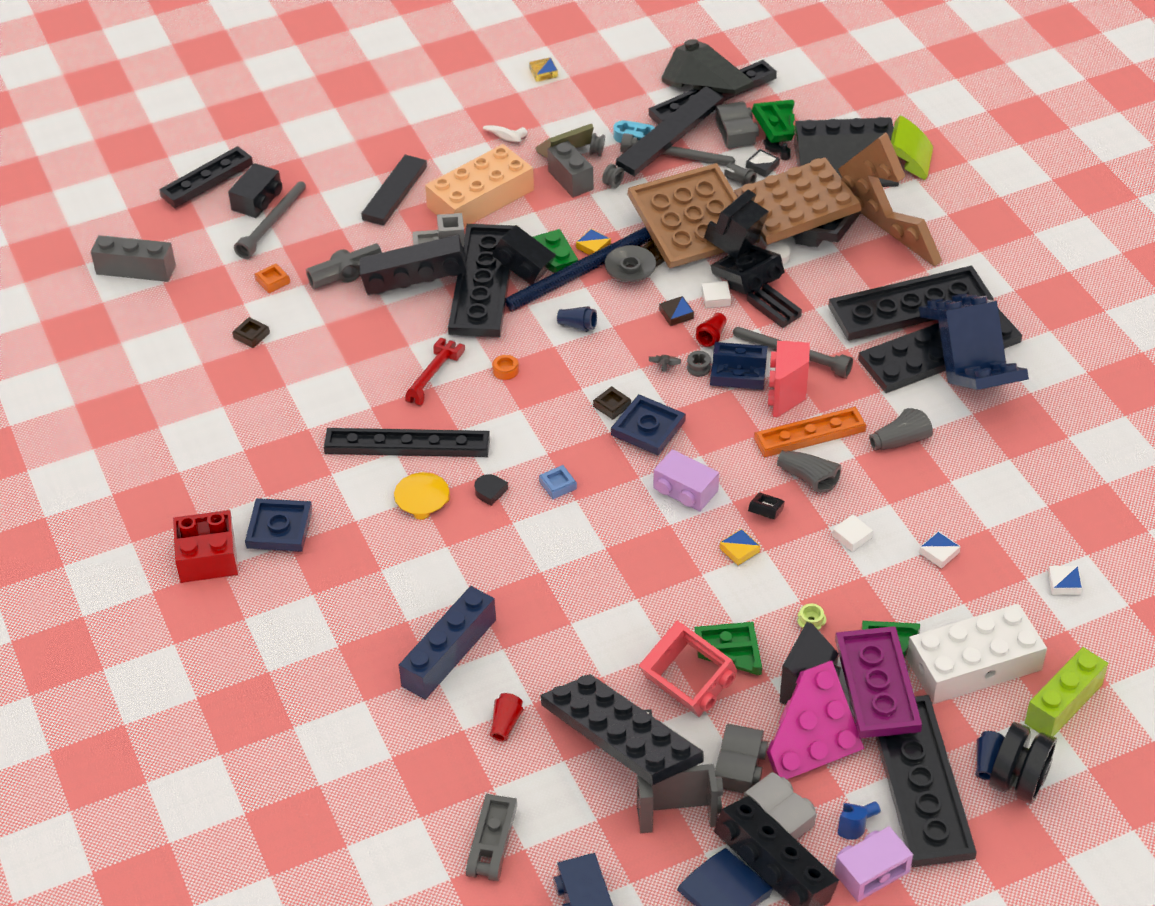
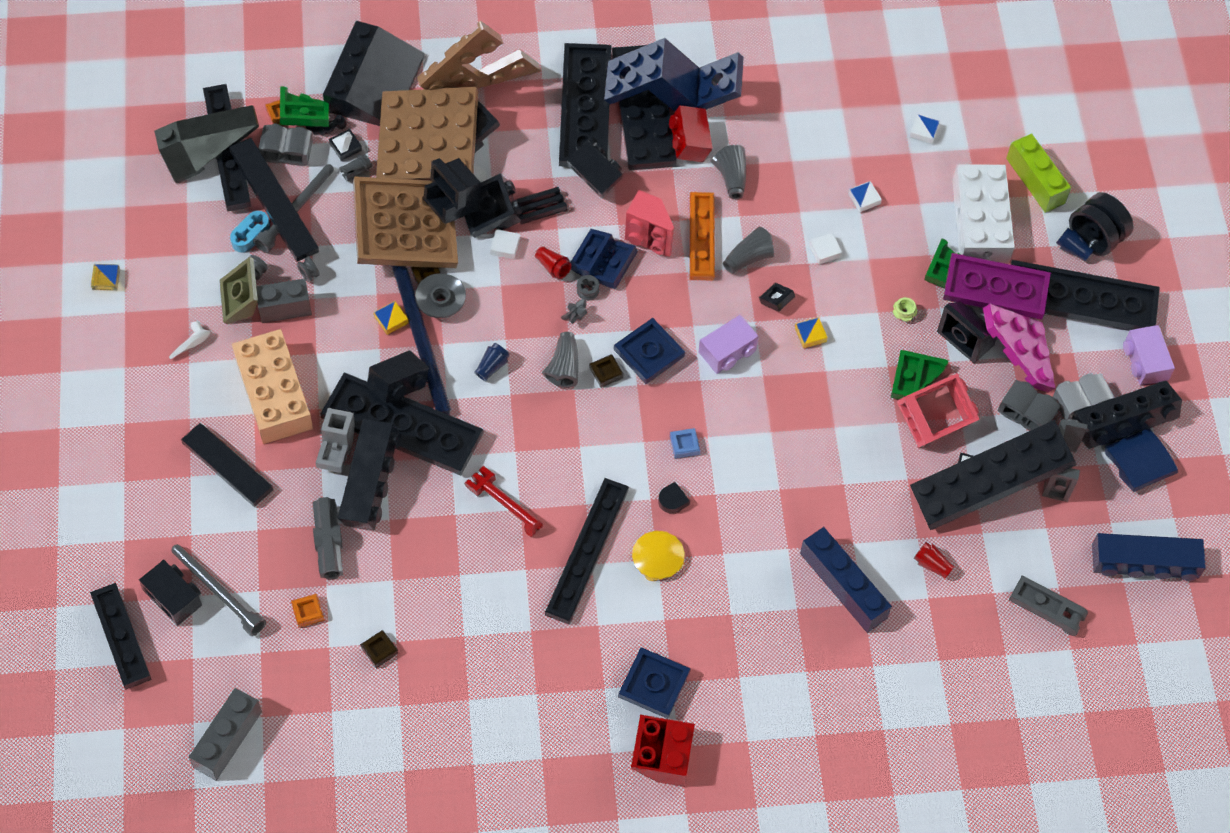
camera: 75 degrees left, 15 degrees up
orange tile [492,355,519,380] -> none
green wing [532,229,578,273] -> none
dark brown tile [659,296,694,326] -> none
dark grey piece [733,327,853,378] -> none
blue piece [837,801,881,840] -> none
lime slope [891,115,933,180] -> none
none -> dark grey piece [542,332,578,388]
none -> black brick [567,140,623,199]
none -> red brick [669,106,713,162]

